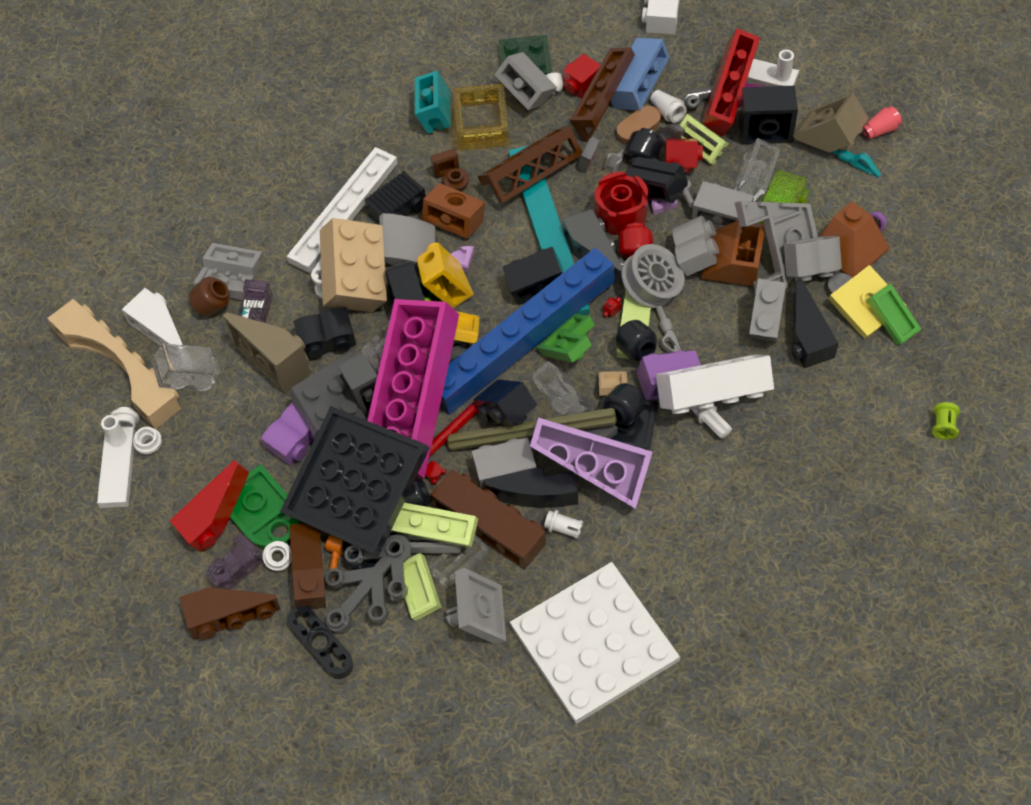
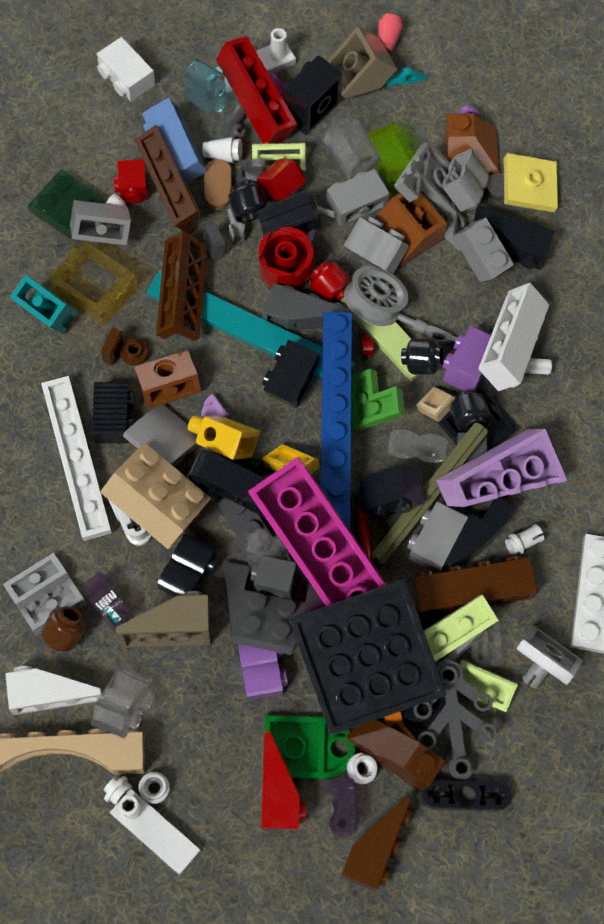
camera: 55 degrees left, 10 degrees up
bright green tile [866,283,922,346] -> none
none -> clear light blue brick [184,58,227,116]

